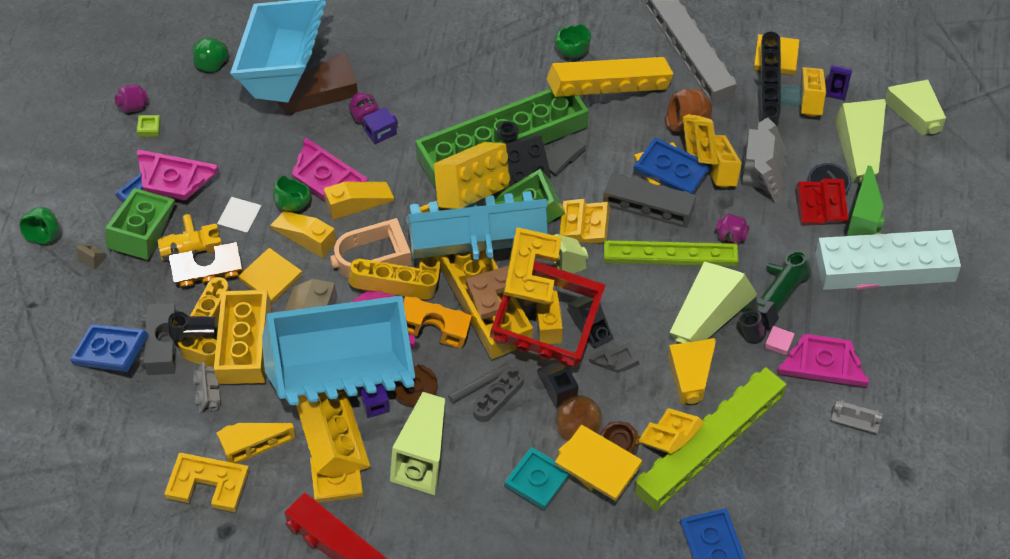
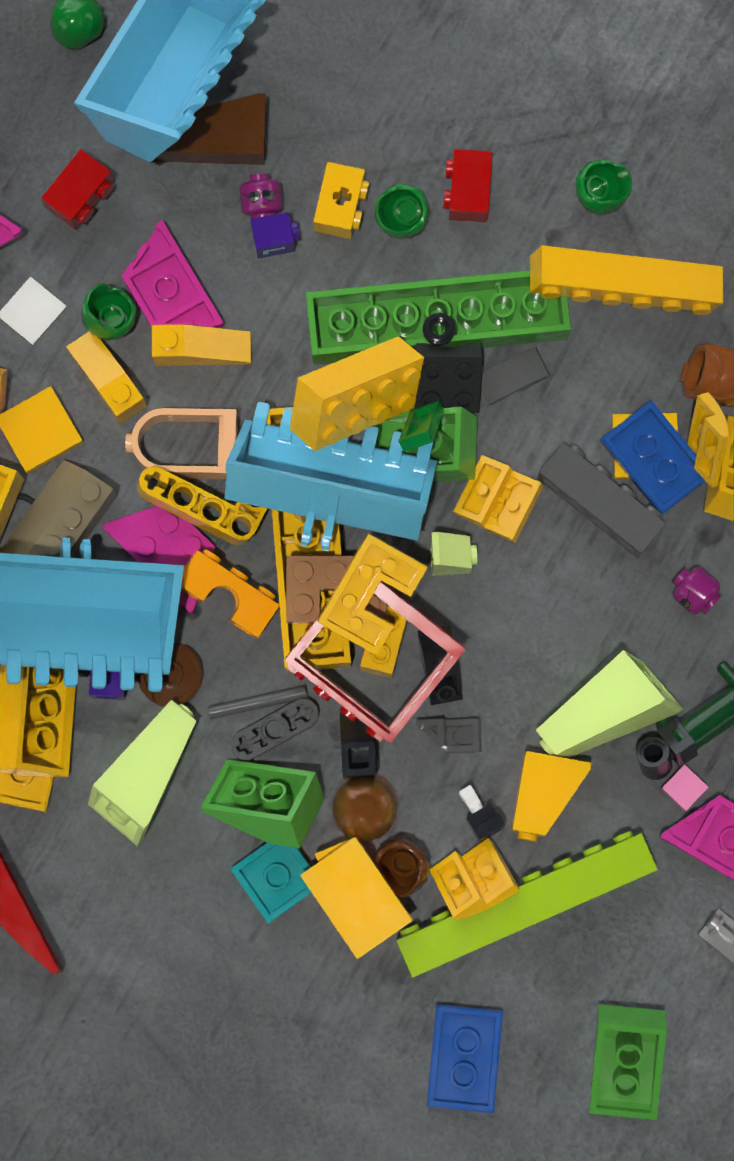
camera: 20 degrees right, 25 degrees up
lime tile [604,240,738,266] -> none
none -> red brick [41,149,114,230]
none -> bright green slope [201,759,324,848]
none -> yellow brick [313,162,370,239]
none -> green hair [375,183,430,239]
none -> green tile [398,400,444,452]
none -> red brick [443,149,492,223]
none -> black piece [459,785,505,844]
none -> bright green slope [589,1004,667,1120]

